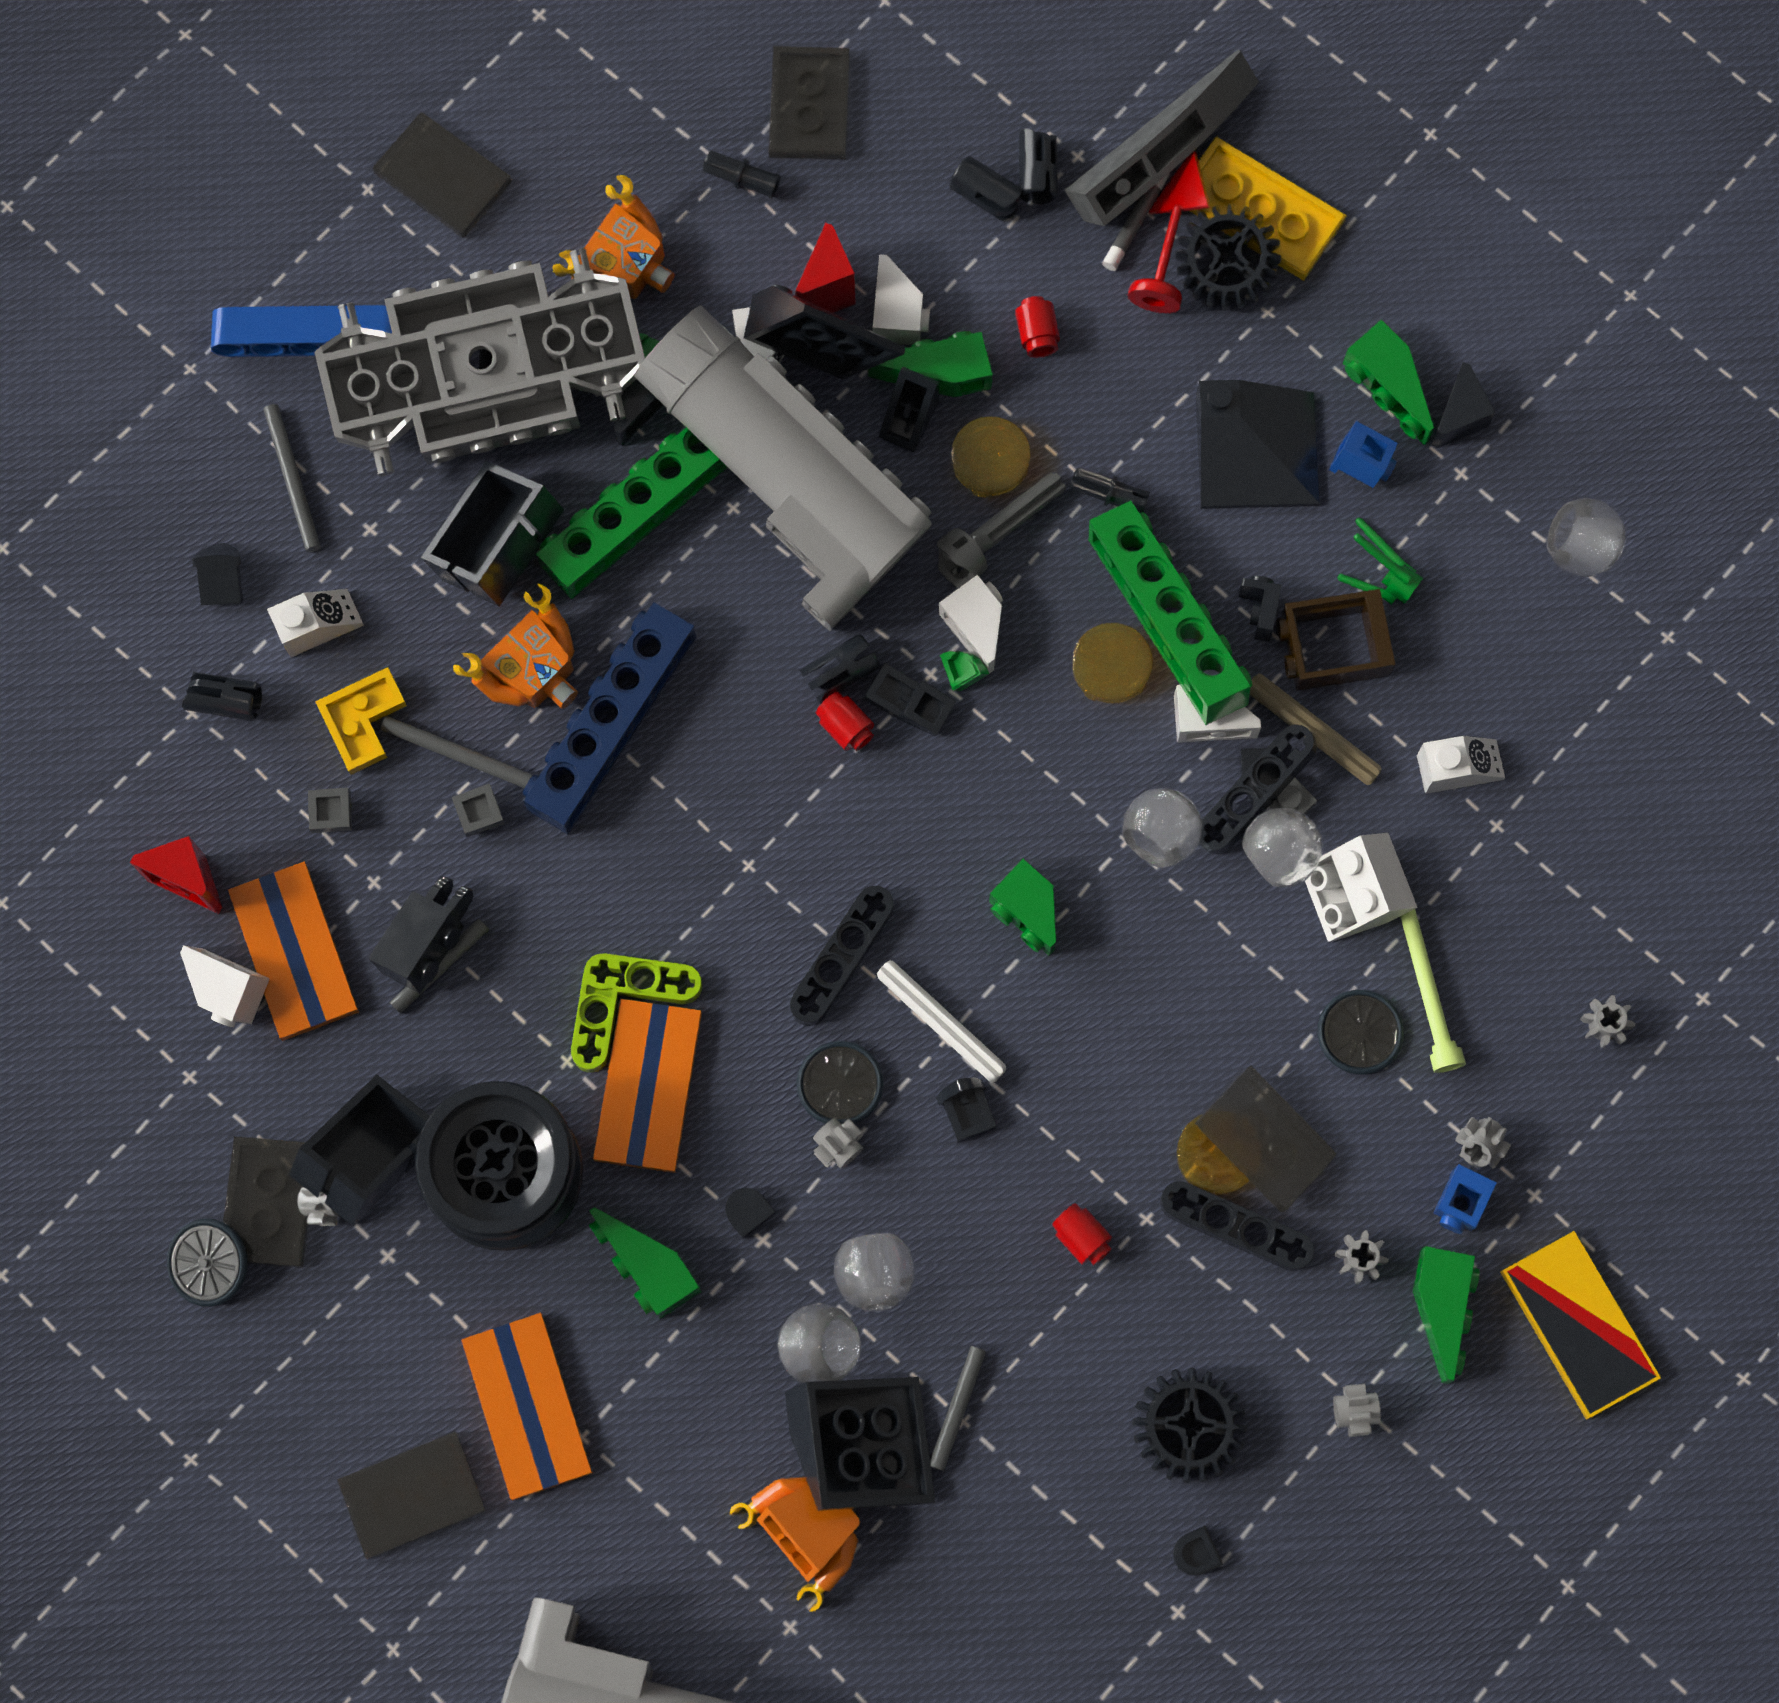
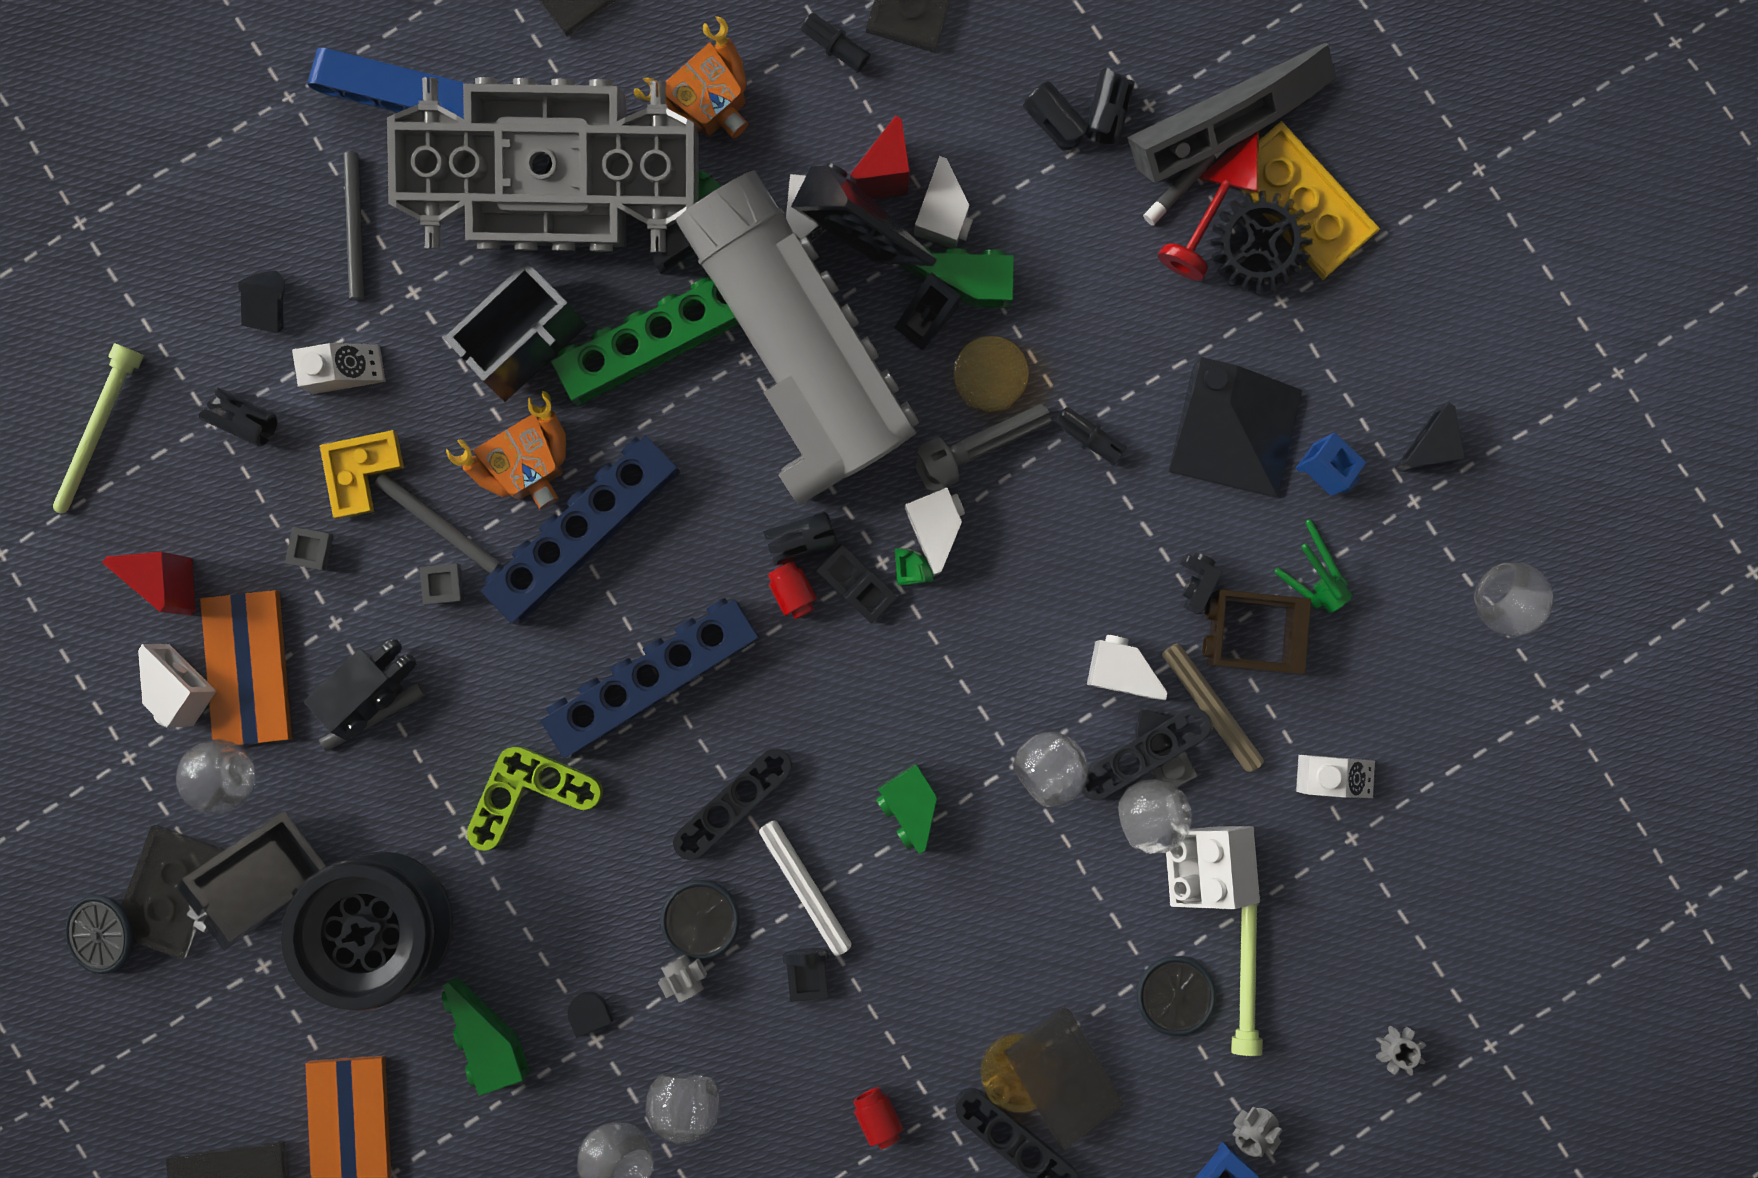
camera: 10 degrees right, 10 degrees up
orange tile [593,999,702,1173] -> none
red brick [1015,296,1060,358] -> none
clear yellow tile [1072,623,1153,703] -> none
green brick [1088,501,1253,725] -> none
green slope [1343,319,1434,445] -> none
none -> yellowish green piece [53,343,144,514]
none -> clear helmet [176,739,257,814]
none -> dark blue brick [540,598,760,759]

